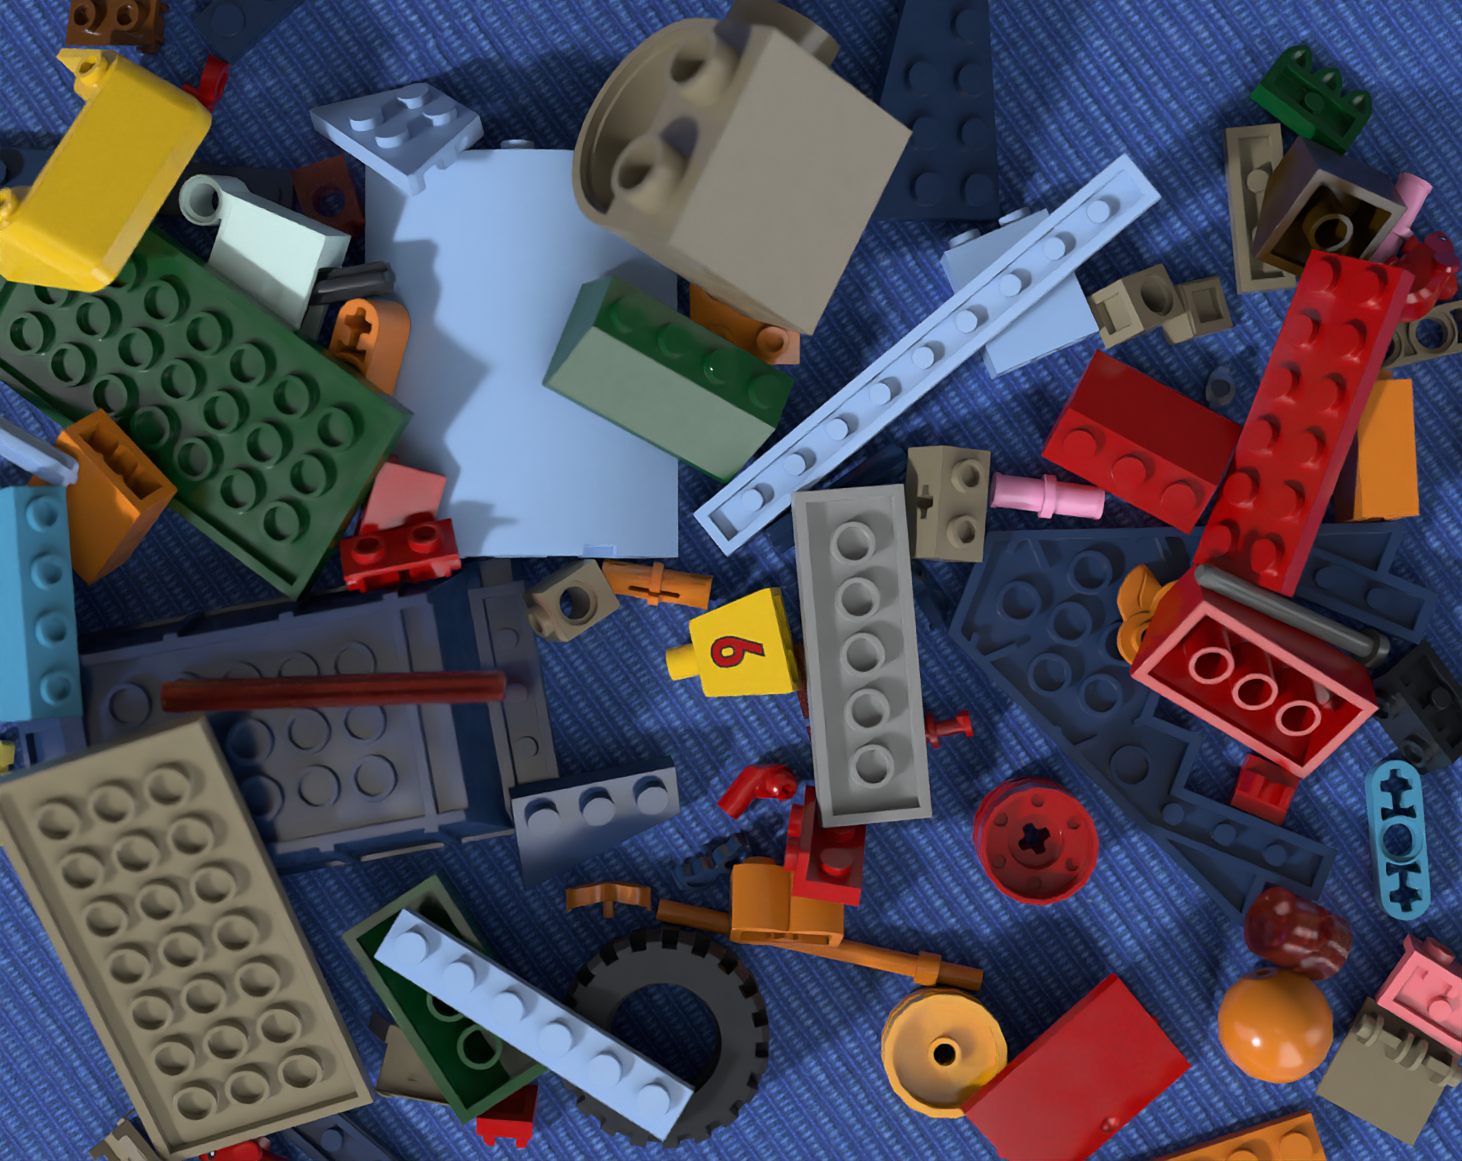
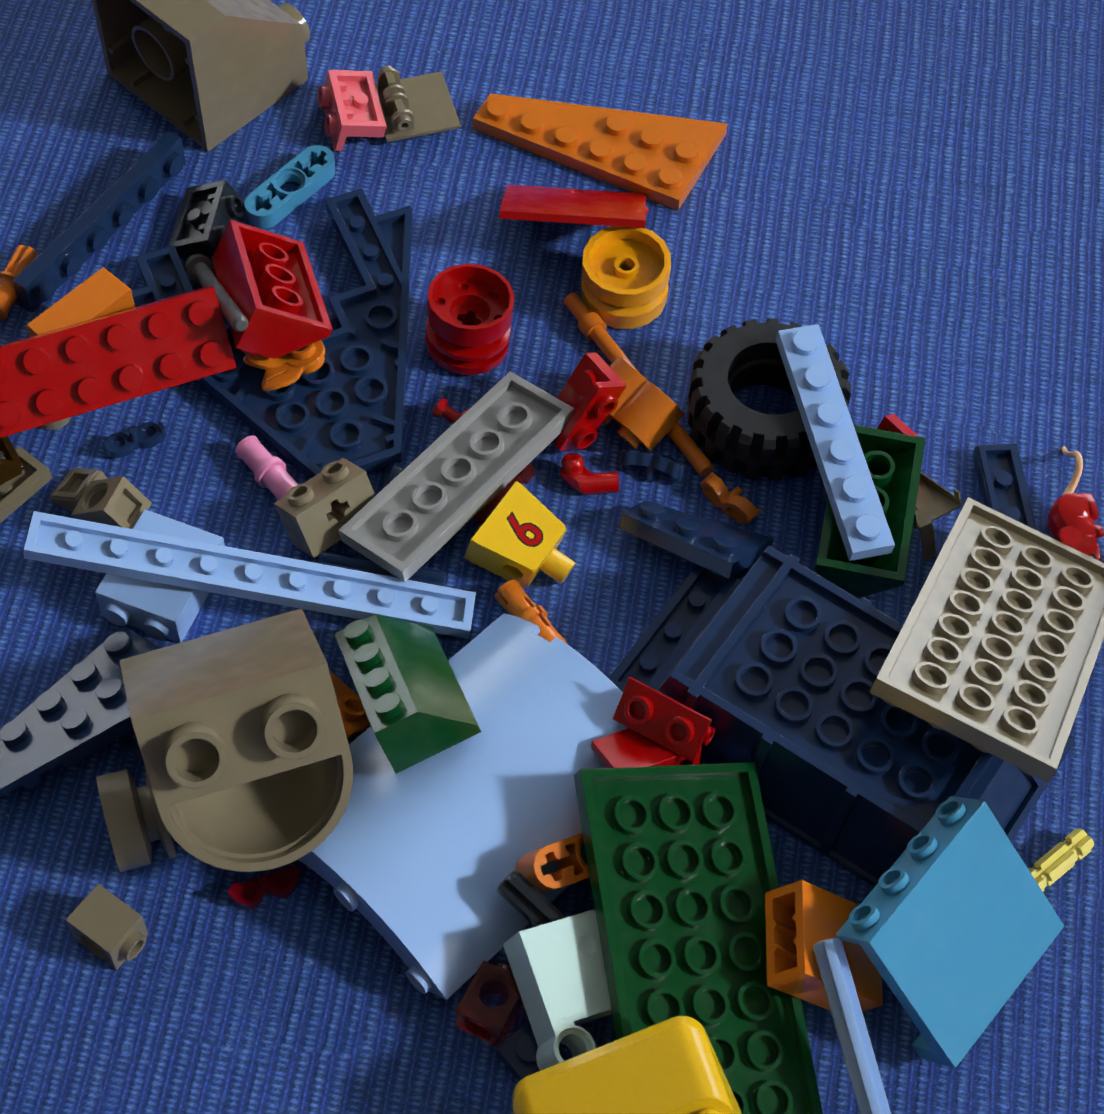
camera: 140 degrees left, 30 degrees down
clear red axle [160,670,507,712] -> none
light blue wing [309,83,484,196] -> none
dark tan brick [520,559,621,642] -> none
red slope [1041,348,1243,535] -> none
orange piece [1218,966,1333,1084] -> none
red tile [1226,753,1301,826] -> none
clear red wheel [1243,887,1352,981] -> none

